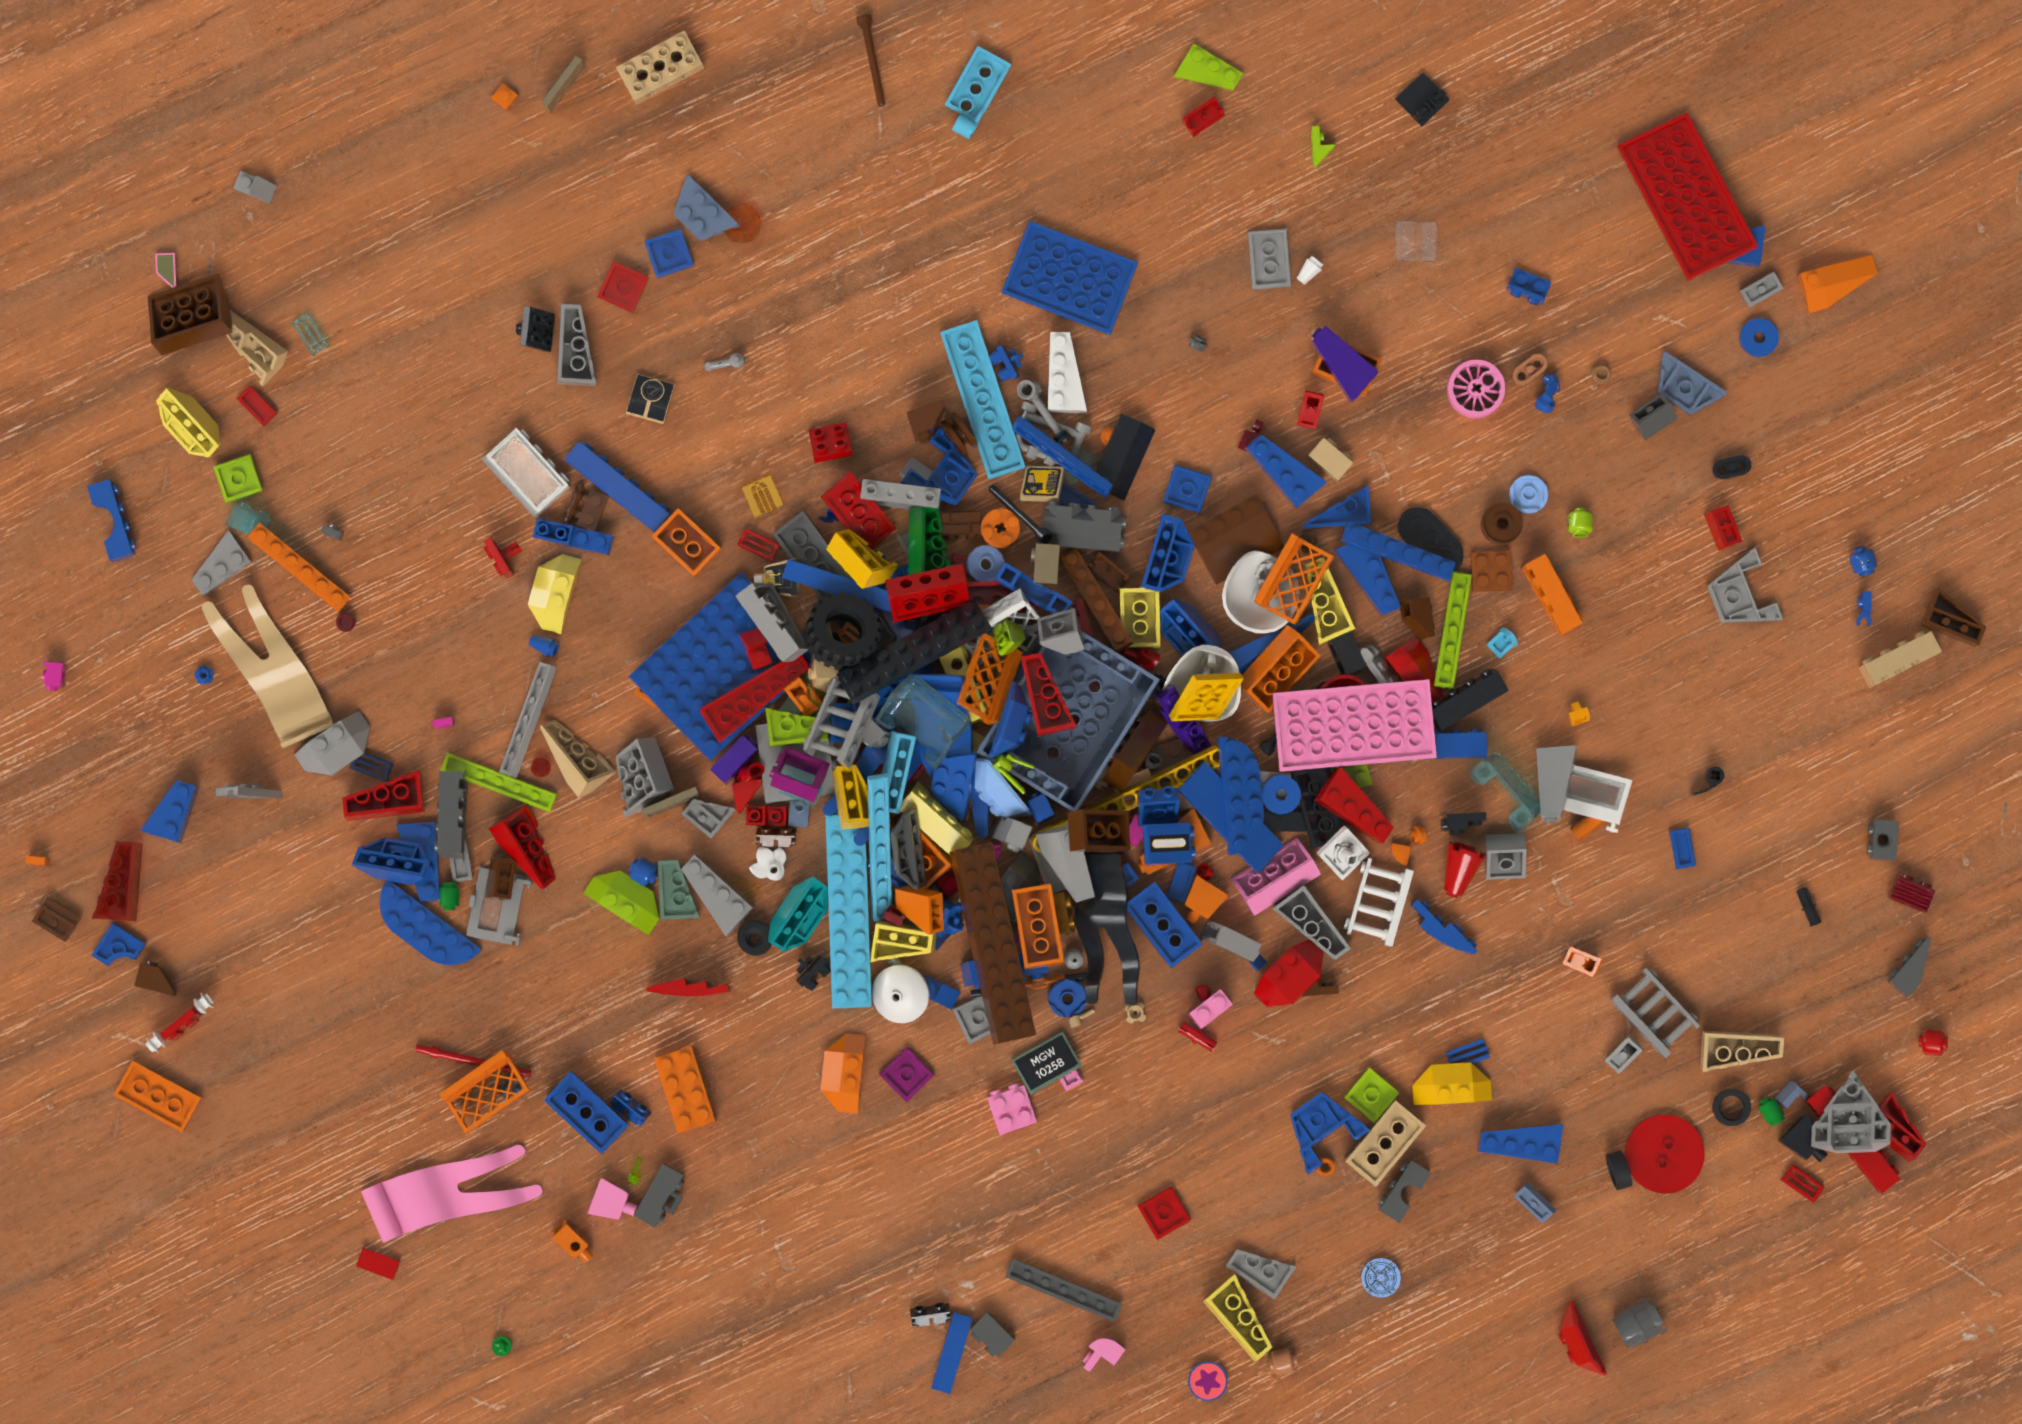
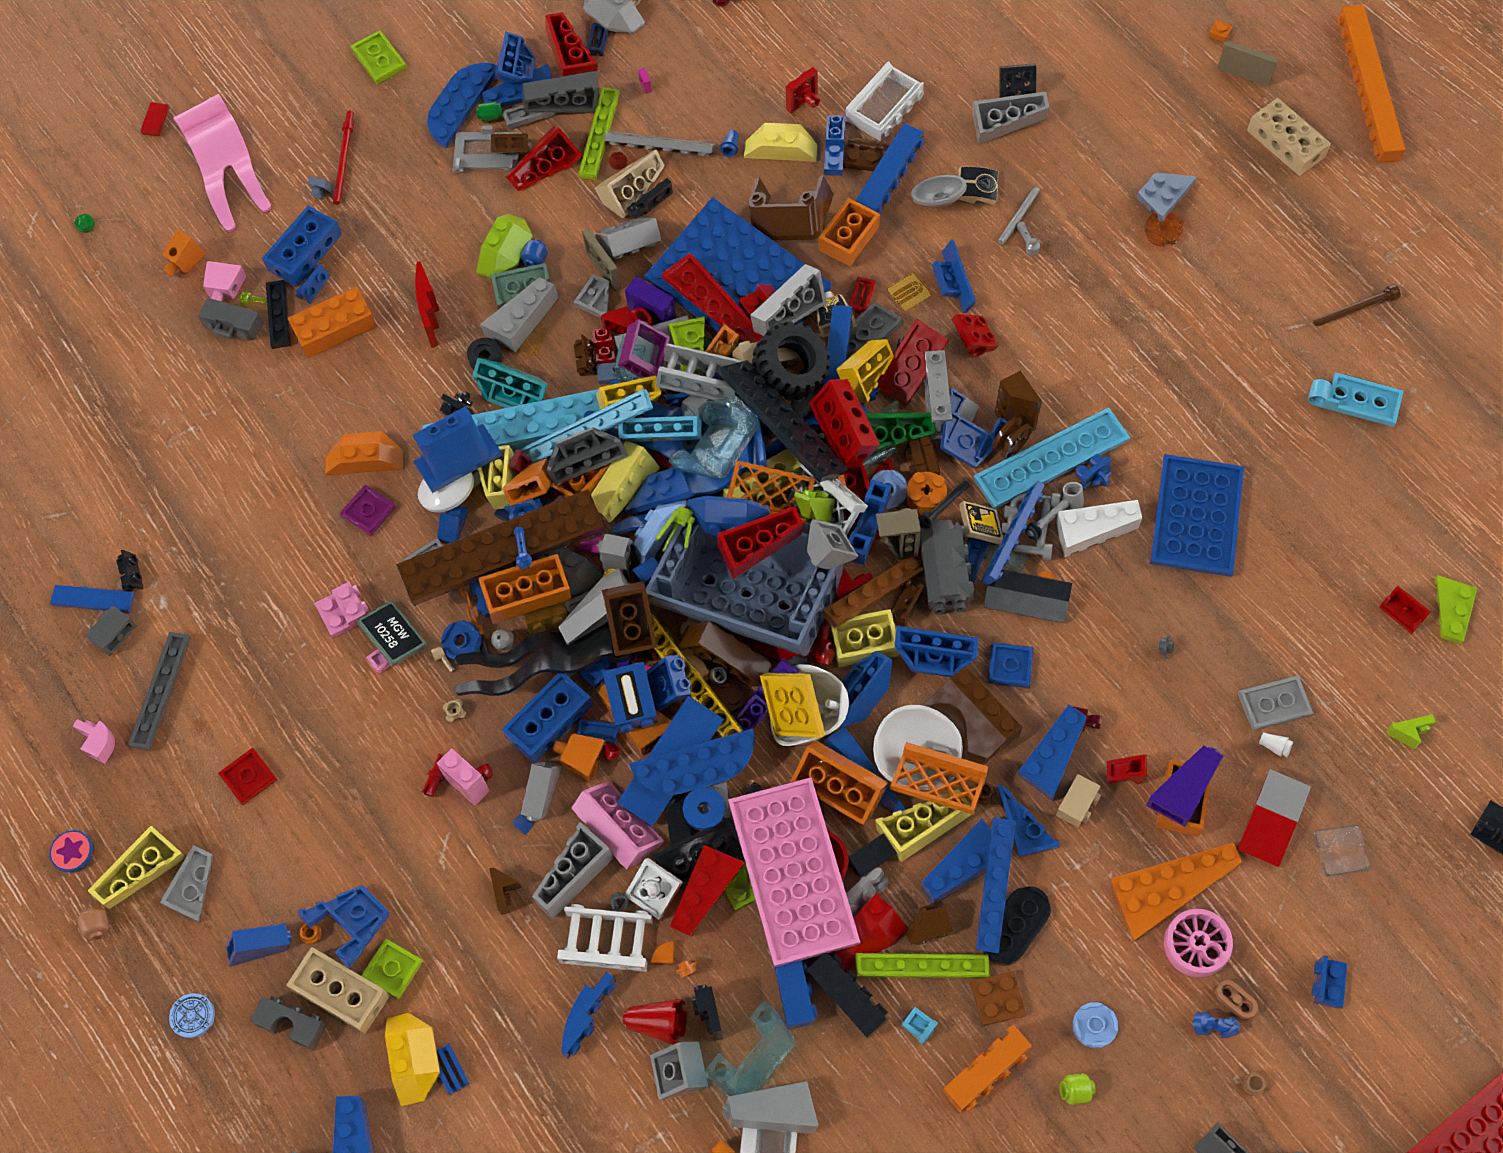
camera: 80 degrees right, 20 degrees down
orange fence [439,1050,530,1134] -> none
red plate [597,261,649,313] -> none
blue plate [644,229,694,279] -> none
white plate [749,847,787,881] -> none
red wedge [1254,939,1324,1008] -> none
reddish brown wheel [1480,503,1523,545] -> none
light orange tile [1569,702,1590,727] -> none
none -> blue slope [226,923,291,966]
none -> black tile [265,280,291,349]
none -> lime tile [350,30,407,84]
none -> blue windscreen [413,406,502,493]
none -> blue piece [514,527,532,570]
none -> dark grey hinge [610,892,628,912]
none -> black hinge [627,178,673,219]
none -> reddish brown windscreen [749,175,834,240]
none -> light grey dish [911,175,967,208]
none -> blue bracket [932,240,976,313]
none -> light grey bar [997,187,1040,245]
none -> orange wing [1110,842,1242,942]
none -> slope [1237,769,1311,867]

